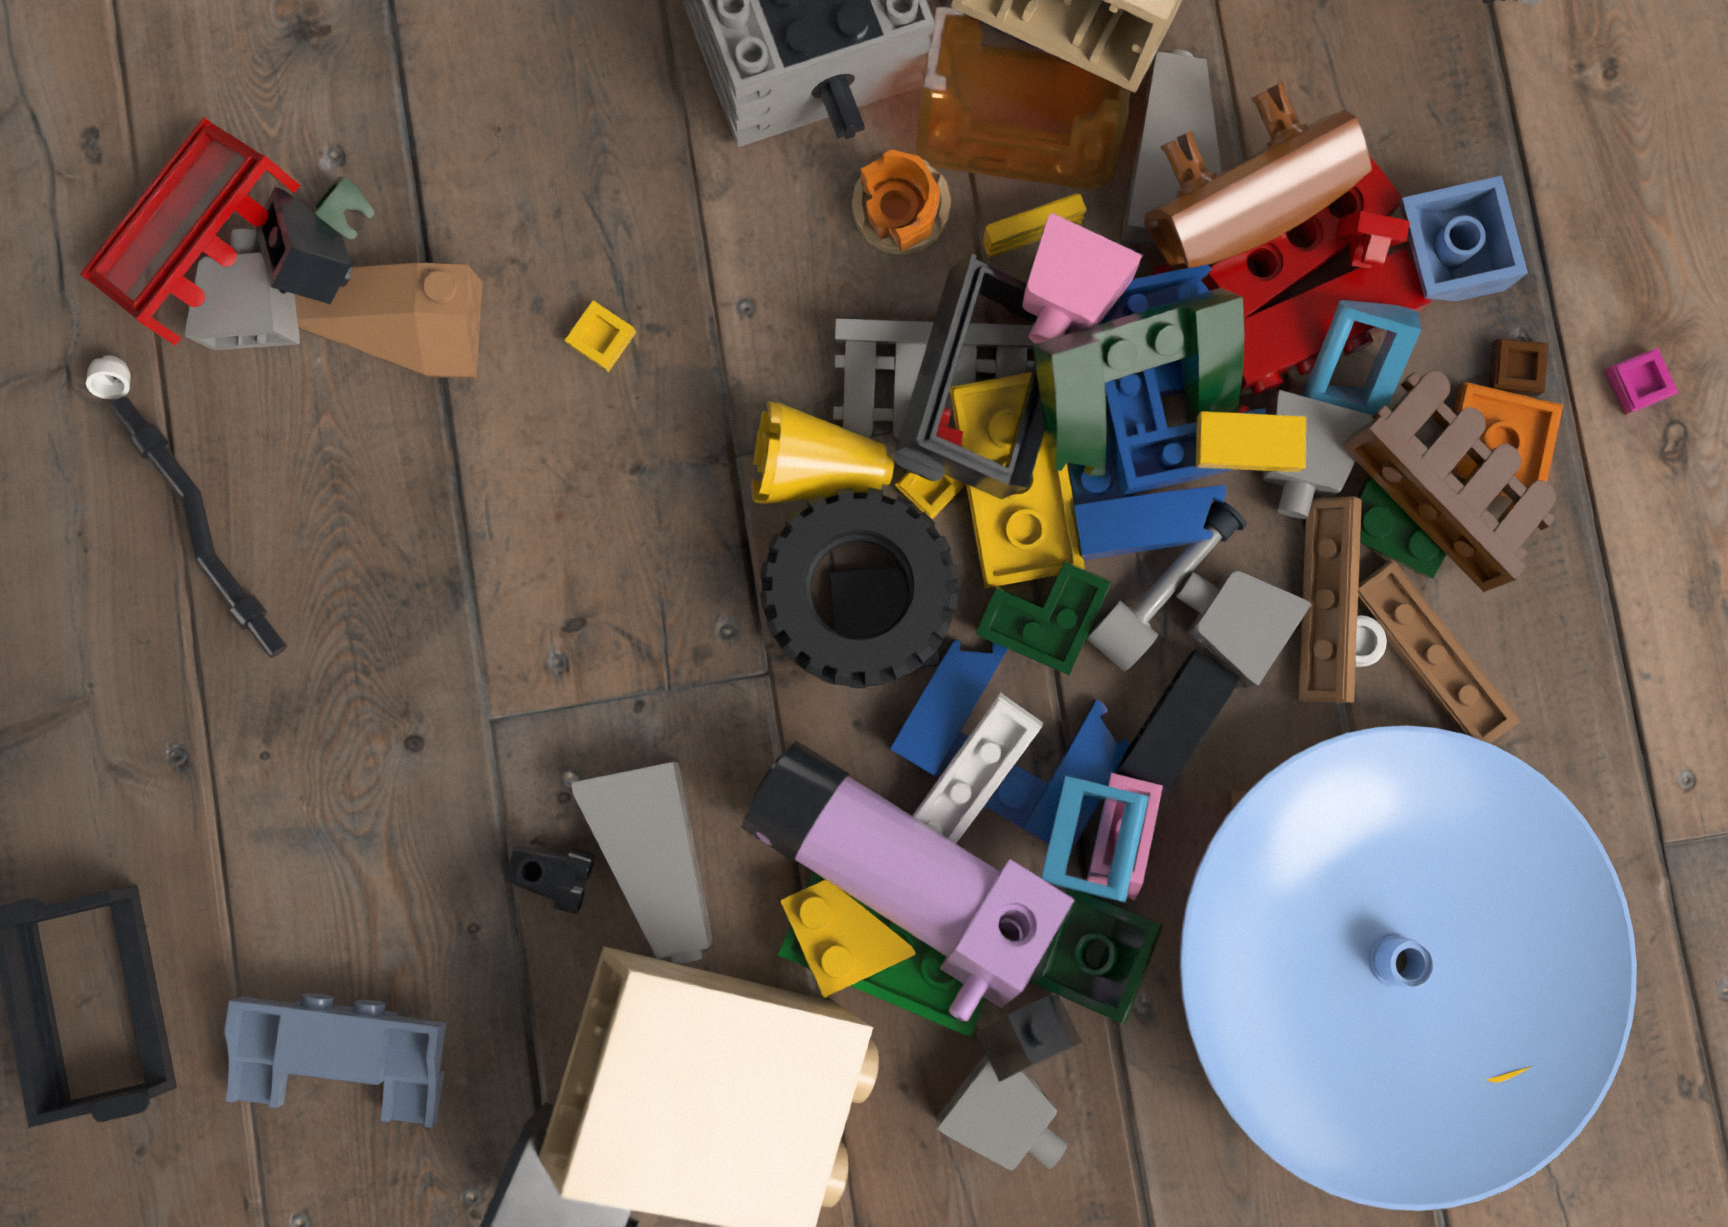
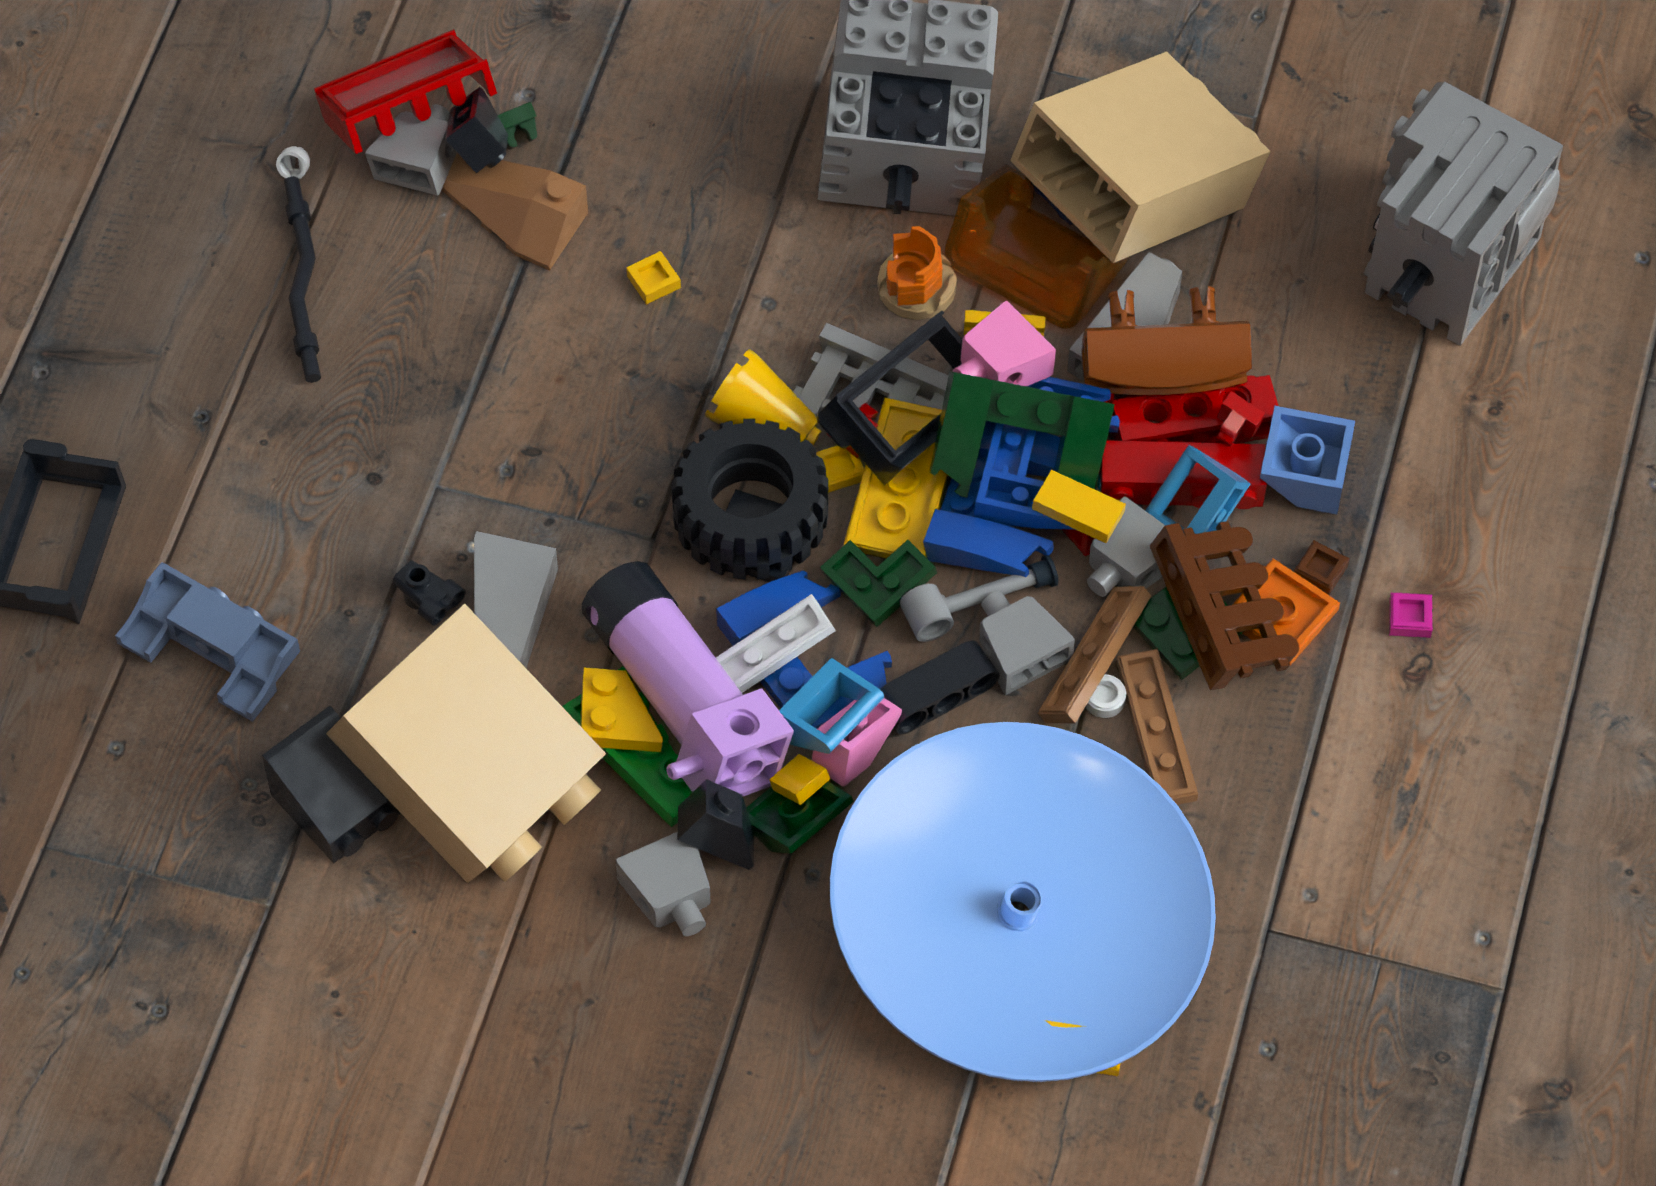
camera: 20 degrees right, 25 degrees down
none -> yellow tile [769,754,830,805]

